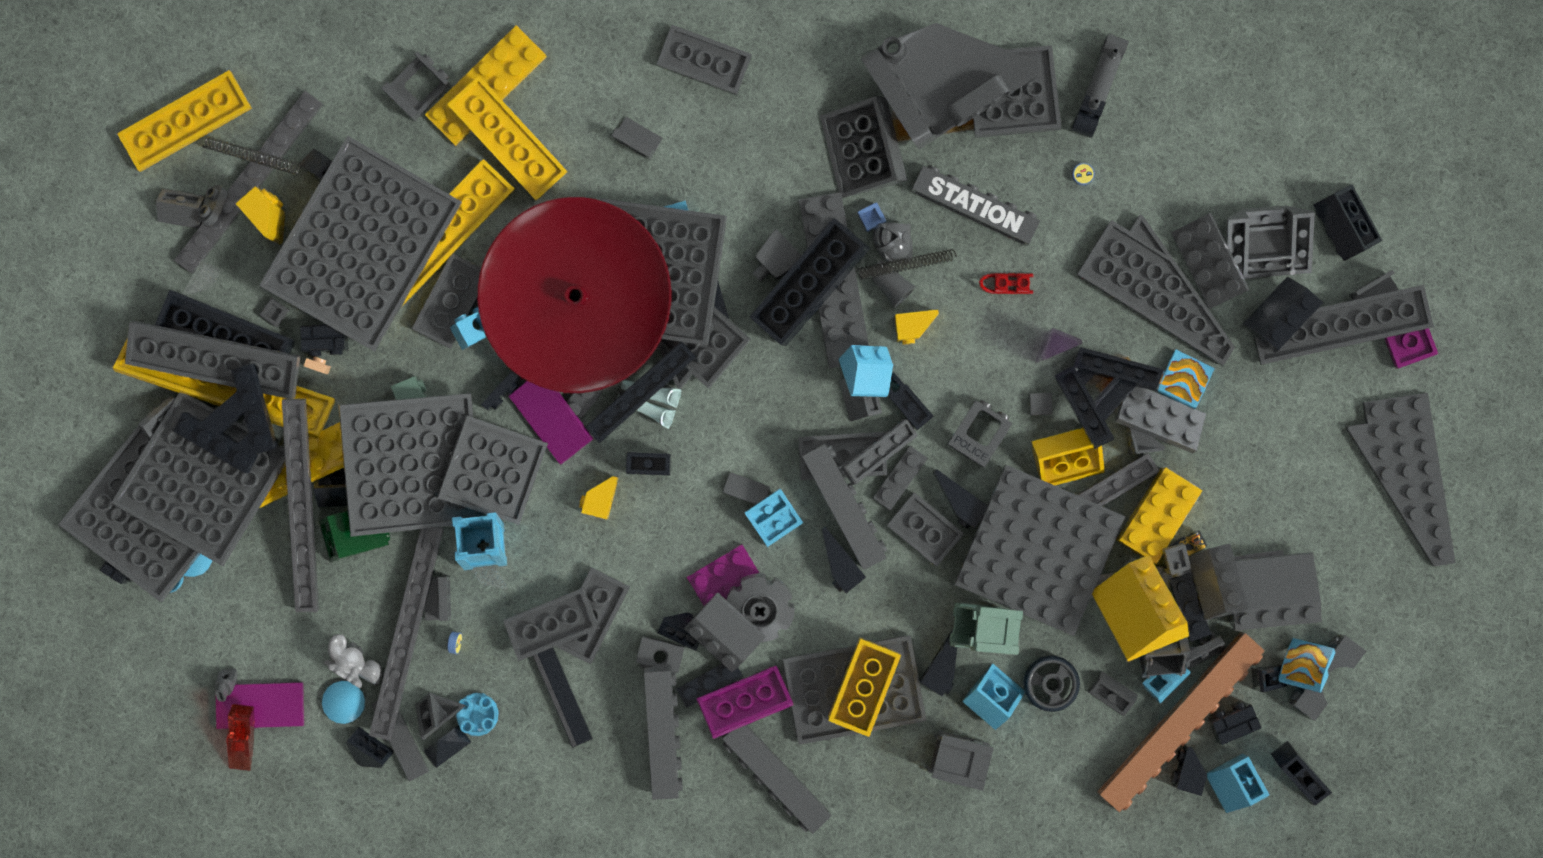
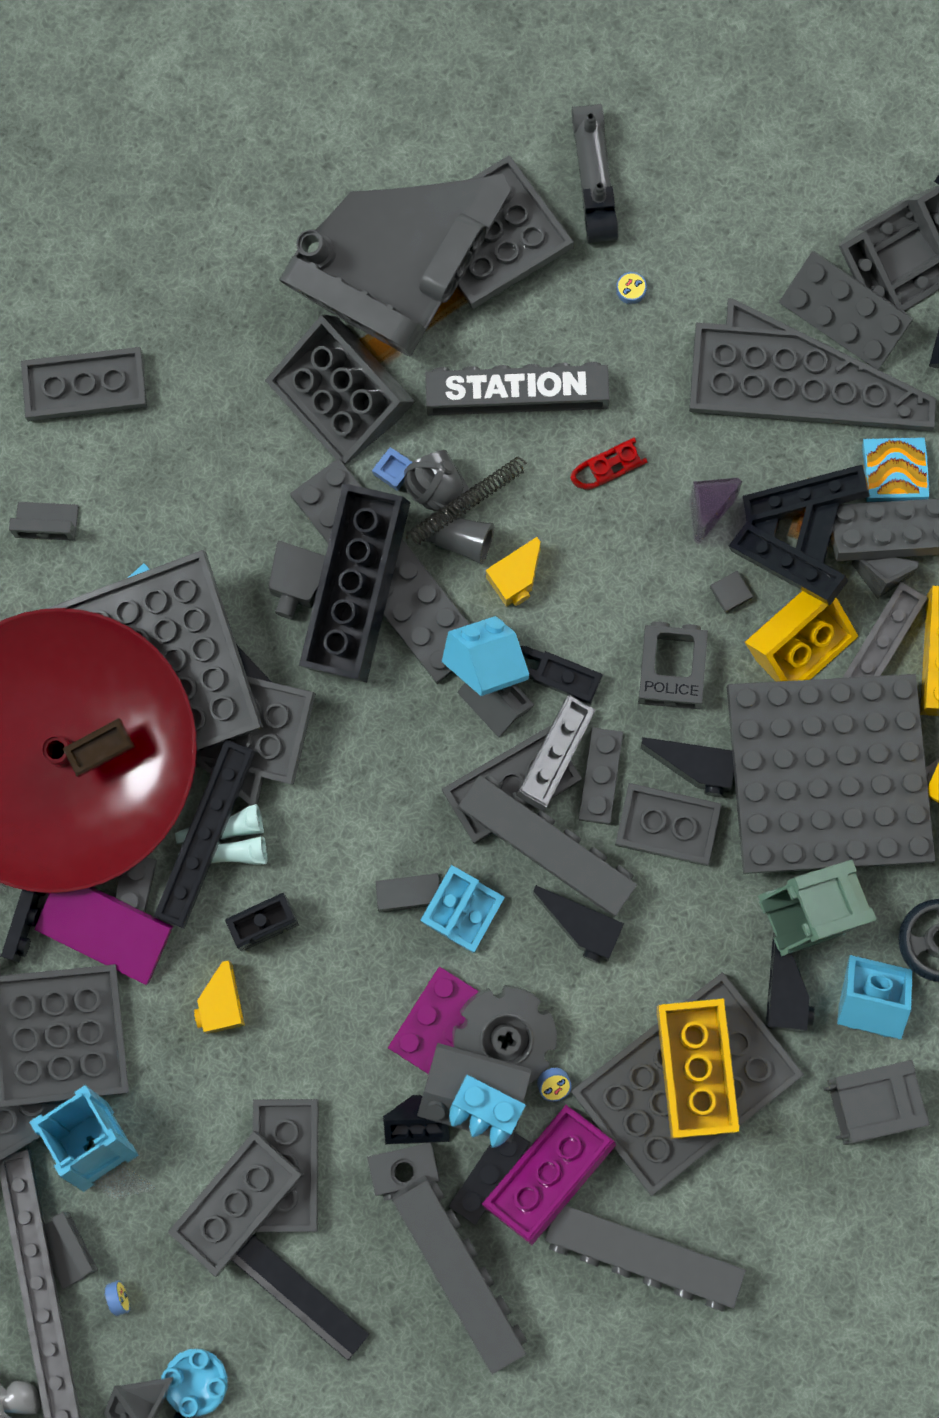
camera: 20 degrees left, 10 degrees down
none -> dark brown tile [63,718,135,777]
none -> medium azure plate [449,1075,525,1148]
none -> tile [537,1068,571,1101]

